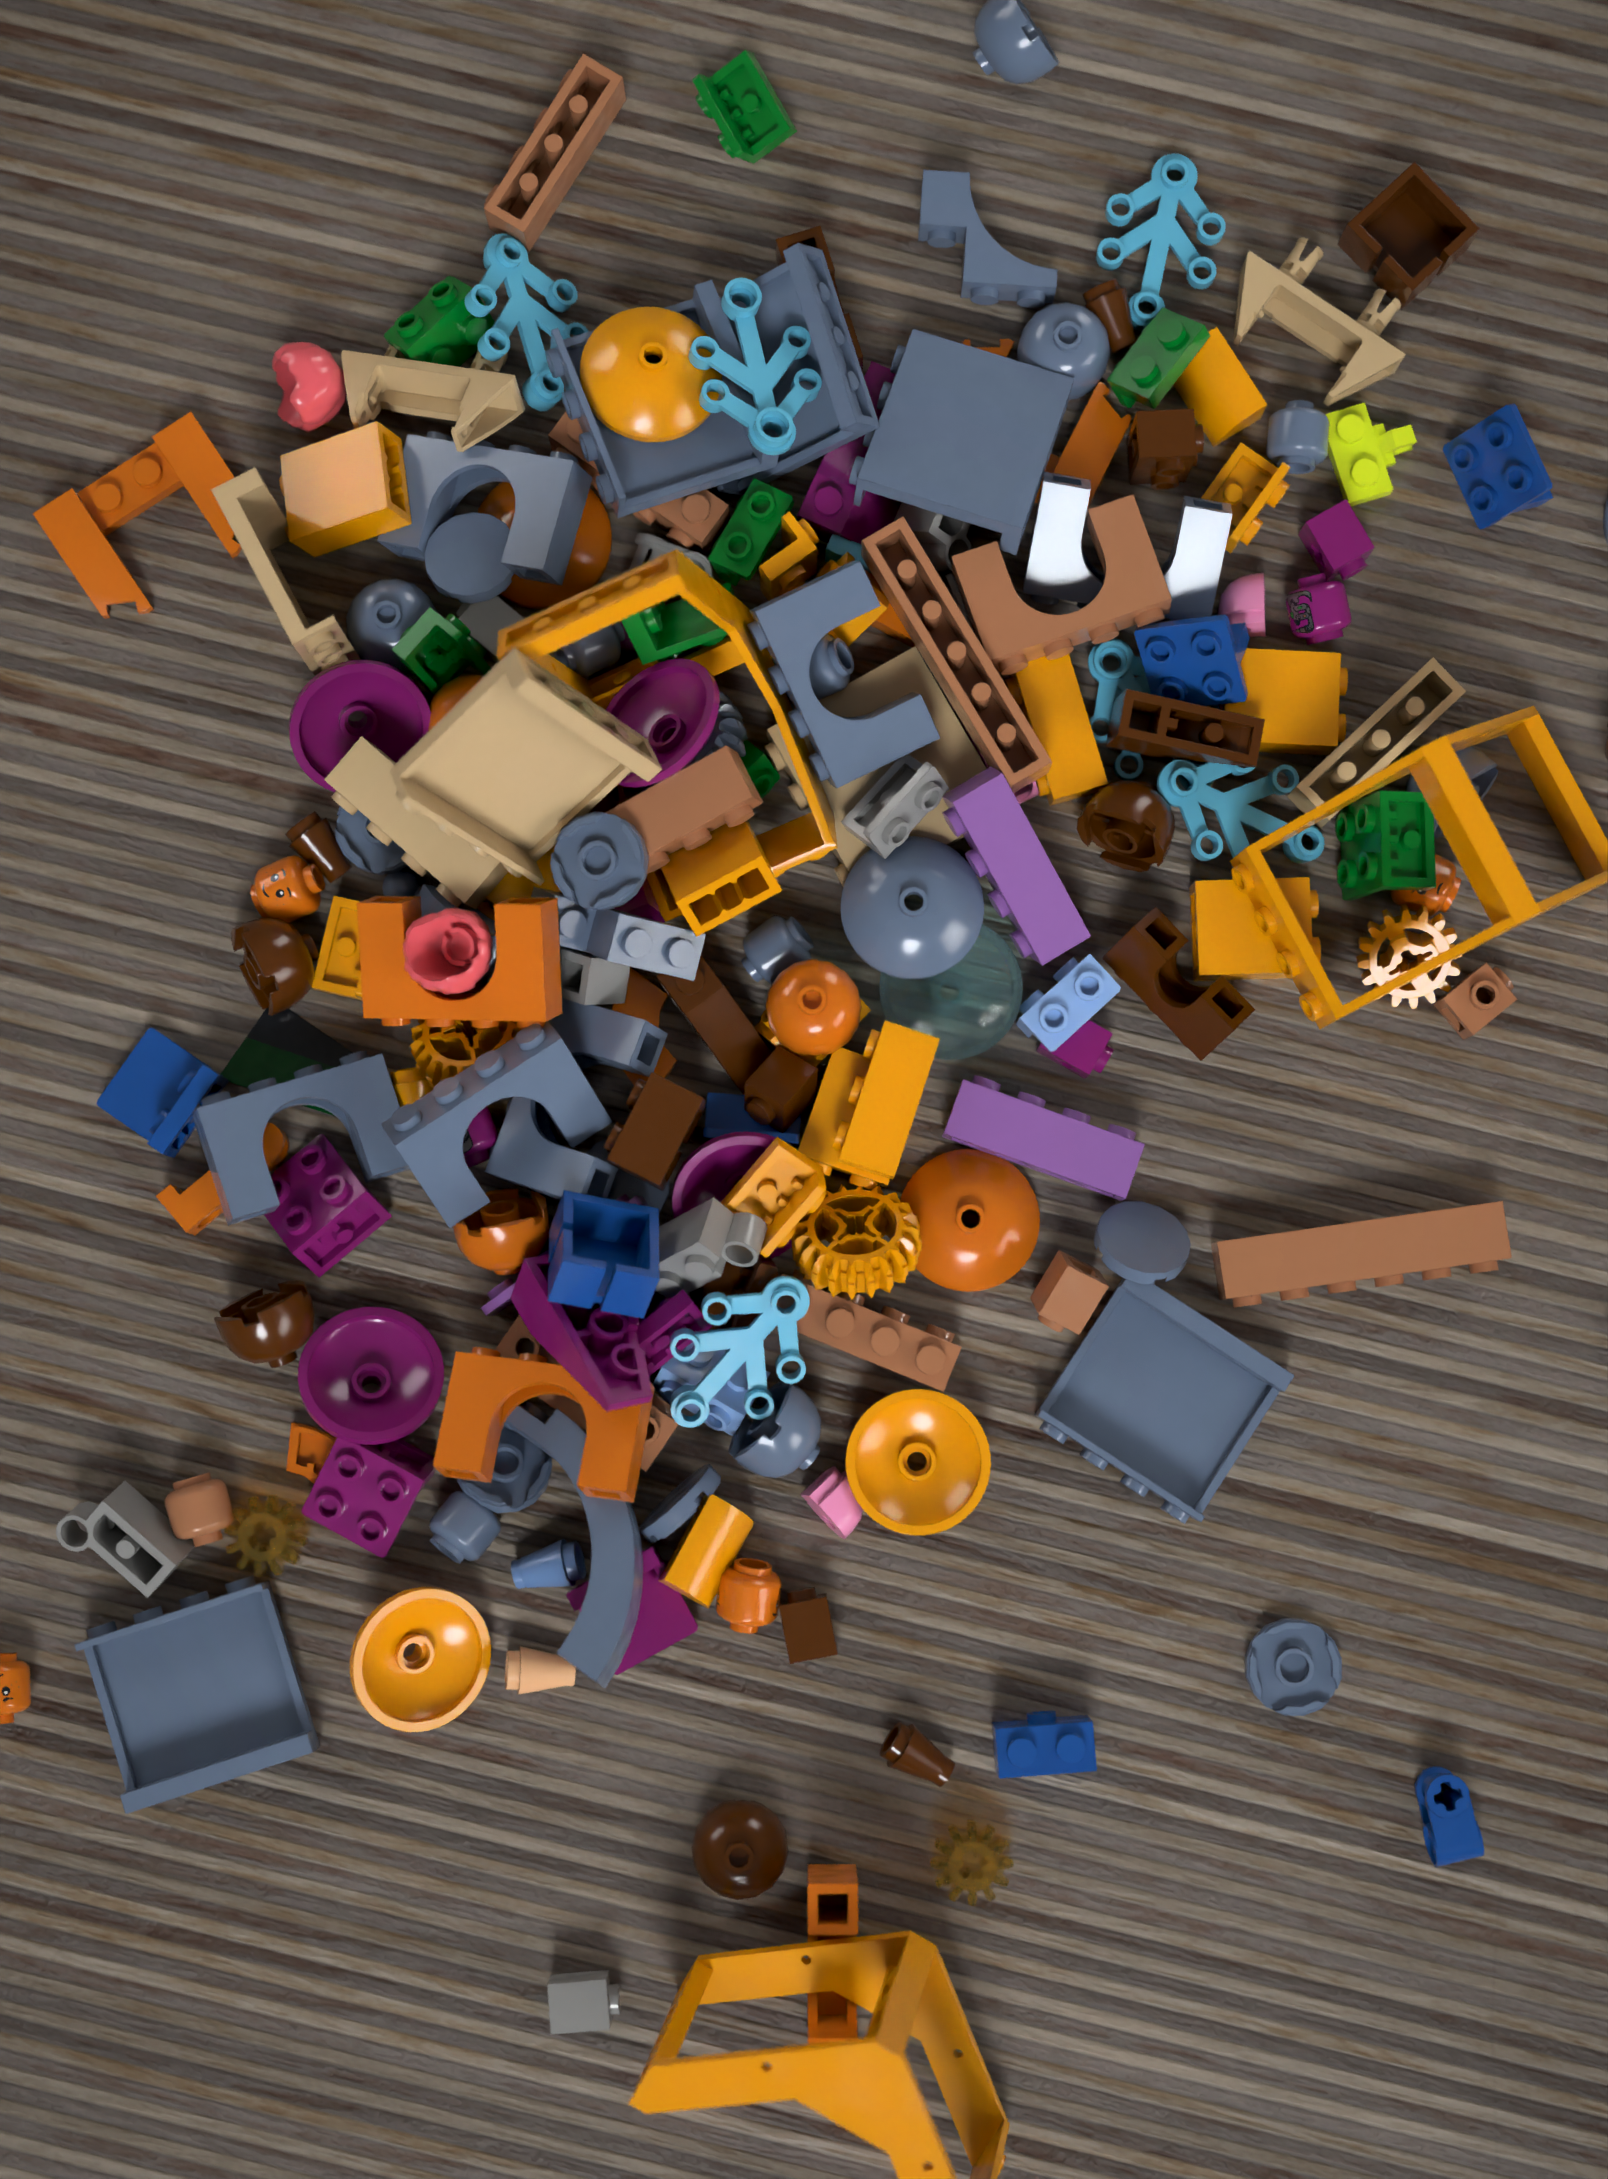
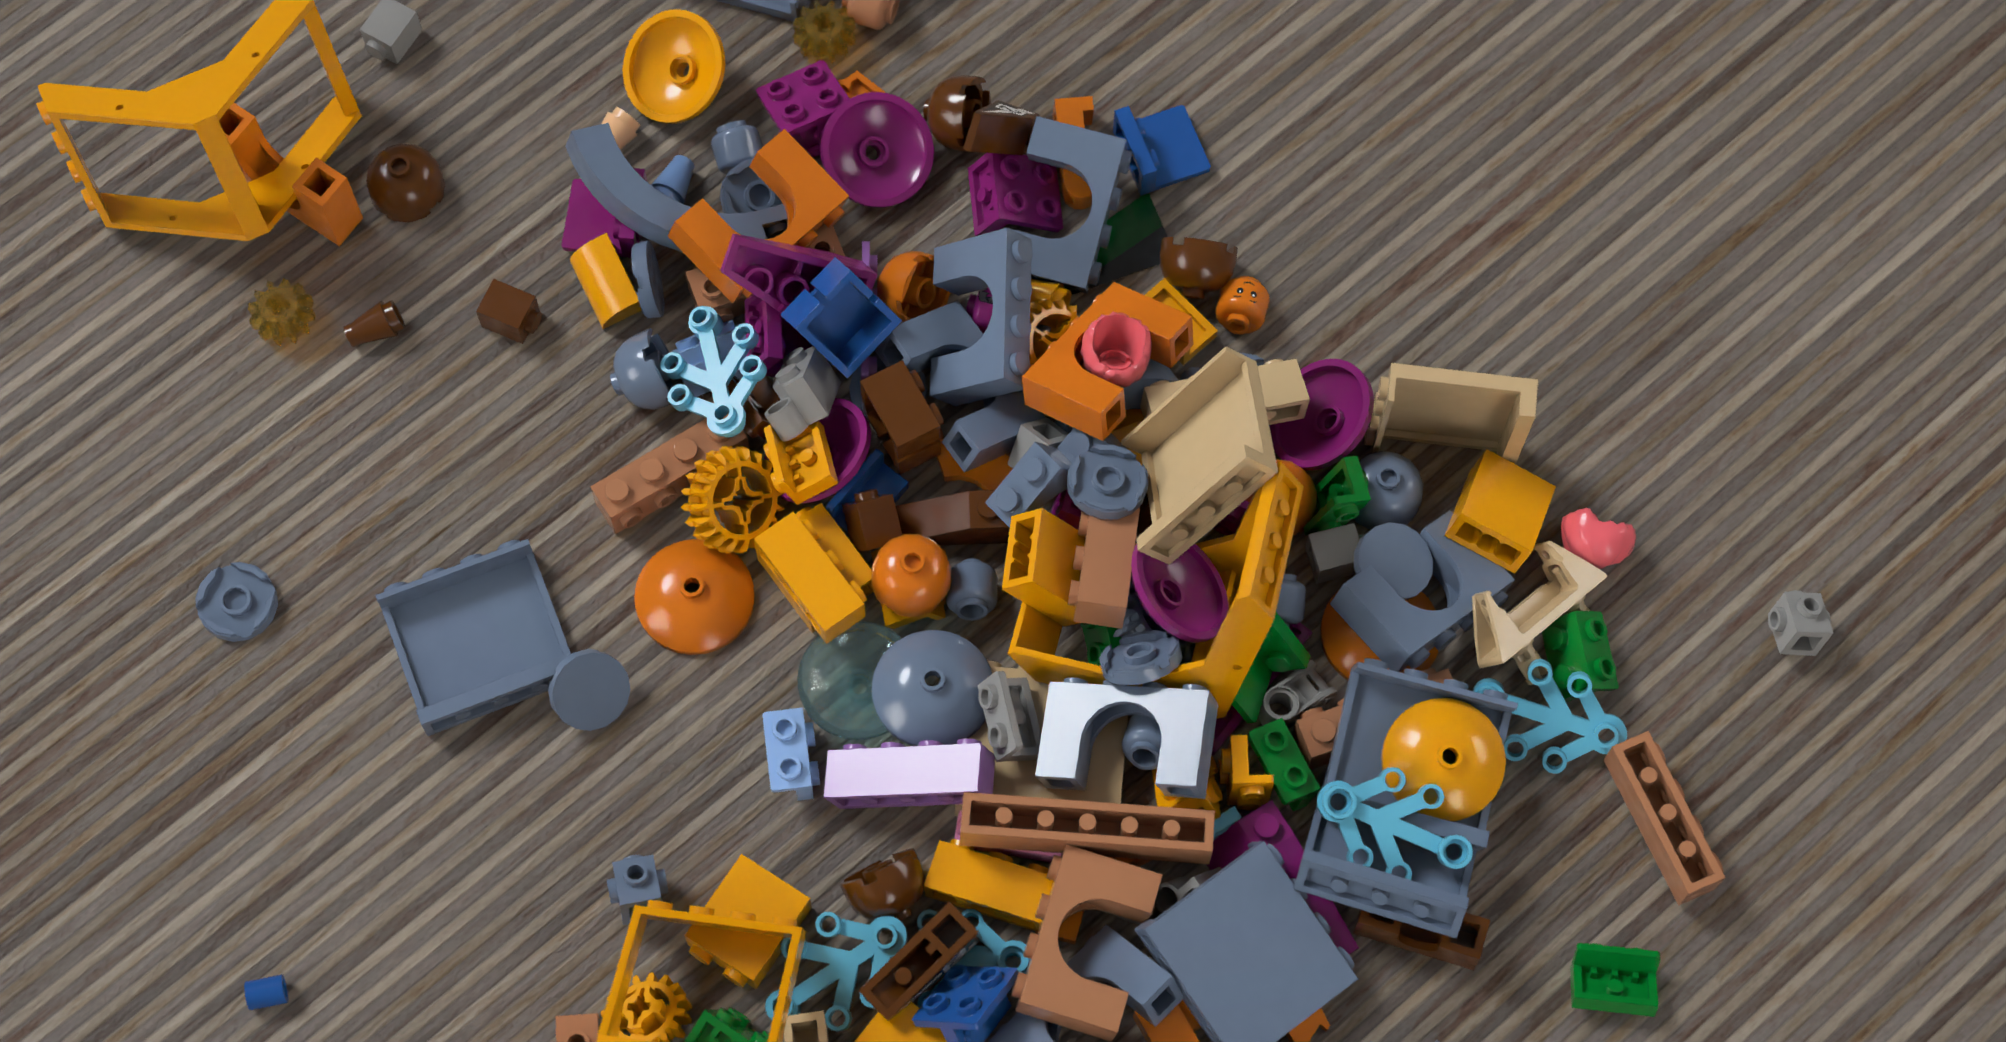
camera: 125 degrees right, 15 degrees down
orange wedge [32,412,242,619] -> none
reddish brown cone [285,811,353,884] -> none
orange head [715,1558,782,1634] -> none
bright pink piece [800,1466,863,1539] -> none
light orange dish [845,1389,991,1536] -> none
medium lavender brick [942,1075,1145,1201] -> none
blue brick [992,1711,1097,1779] -> none
nougat brick [1030,1250,1109,1335] -> none
magenta brick [1036,1020,1114,1079] -> none
reddish brown arch [1102,907,1255,1061] -> none
nougat brick [1211,1201,1512,1308] -> none
blue piece [1415,1766,1484,1867] -> none
none -> sand blue brick [607,855,668,925]
none -> reddish brown slope [963,100,1040,155]
none -> sand blue tile [1099,630,1183,685]
none -> light grey brick [1768,590,1833,656]

